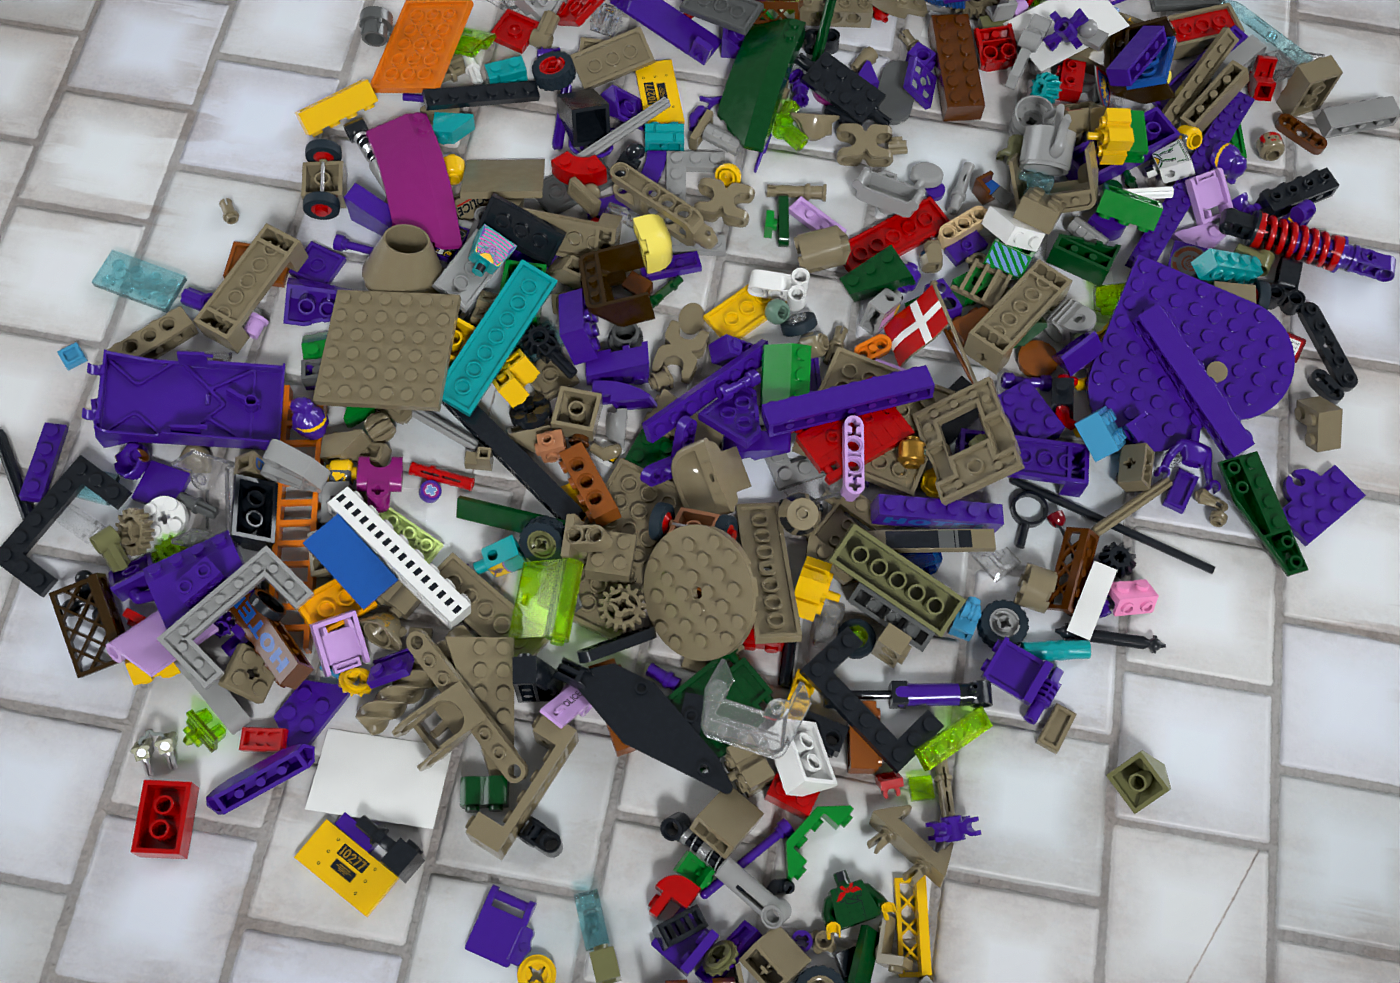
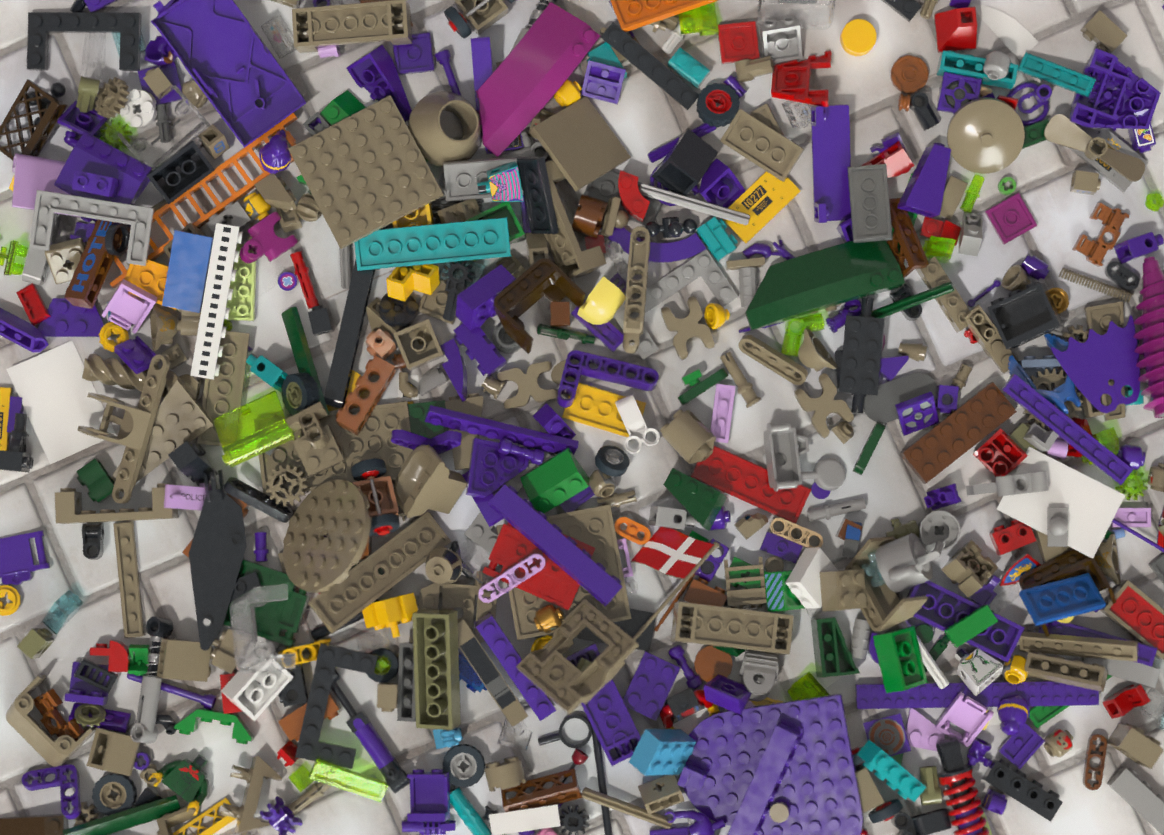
camera: 60 degrees right, 20 degrees up
red plate [122,608,146,628] -> none
light grey connector [260,439,331,493] -> none
dark tan piece [464,447,494,471] -> none
sand green piece [764,299,790,325] -> none
teal gear [1029,72,1062,104] -> none
dark purple pin [1043,8,1089,52] -> none
yellow brick [1086,108,1134,165] -> none
dark purple brick [1106,26,1167,86] -> none
none -> dark tan tile [113,521,145,638]
none -> dark tan brick [143,67,175,99]
none -> black brick [308,306,334,336]
none -> dark purple beam [557,350,659,408]
none -> reddish brown brick [572,194,608,238]
none -> dark purple slope [581,60,626,104]
none -> dark tan plate [739,335,808,385]
none -> dark green beam [852,422,886,475]
none -> dark purple hips [924,483,962,510]
none -> dark purple plate [998,723,1045,770]

